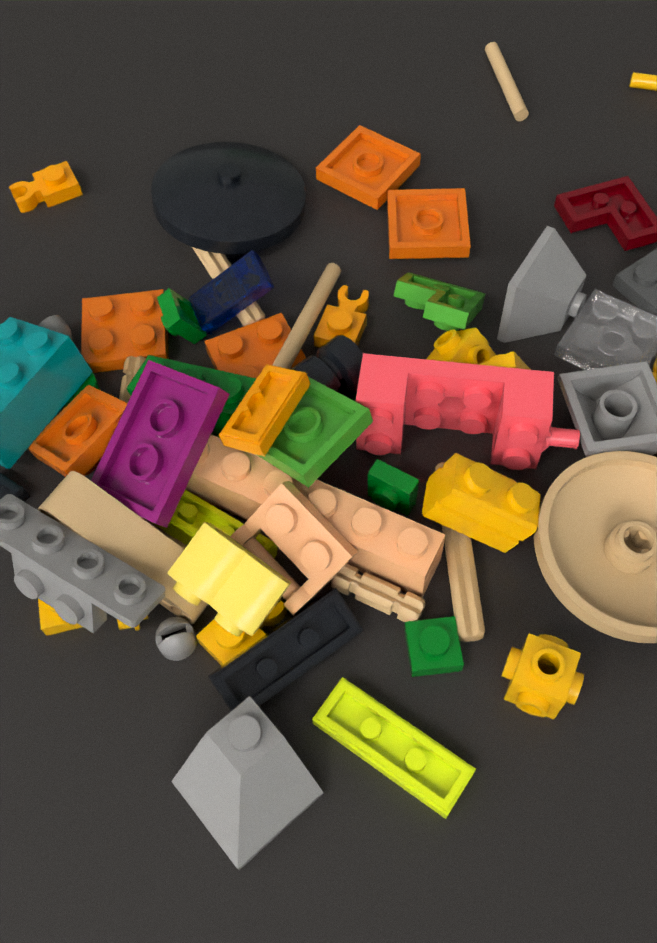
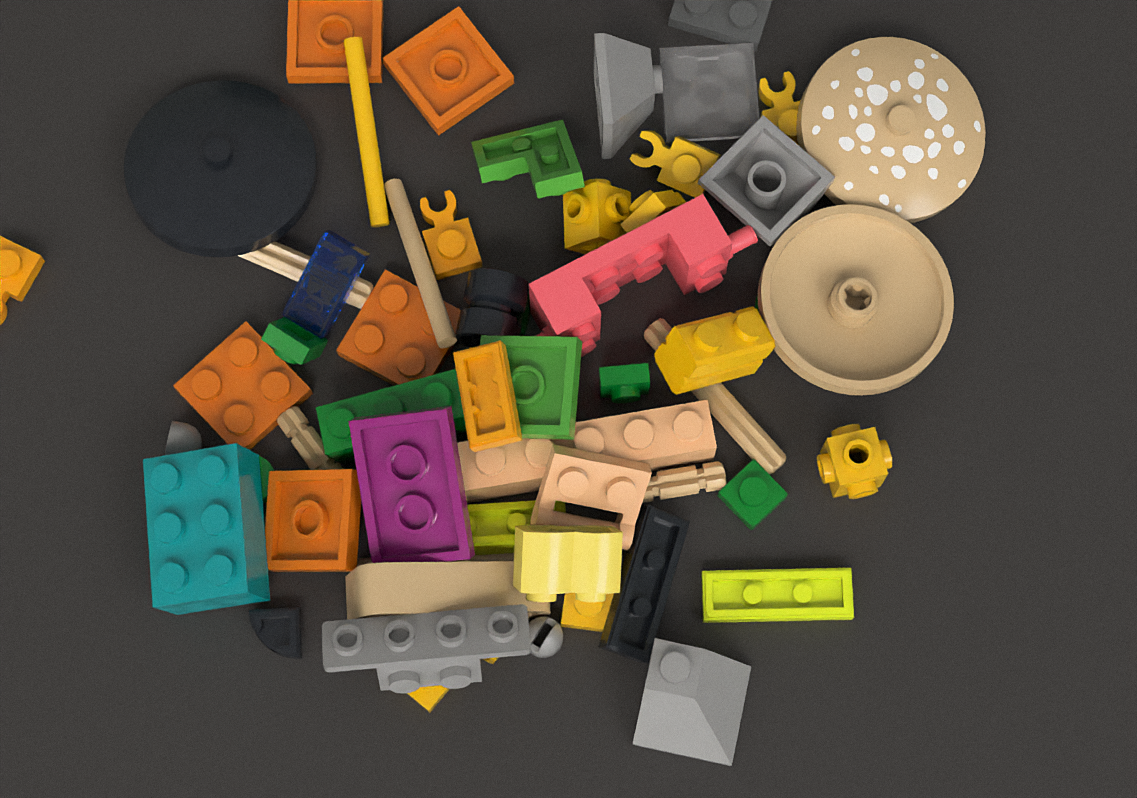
camera: 40 degrees left, 15 degrees up
none -> yellow bar [343,37,390,227]
none -> yellow plate [630,130,721,198]

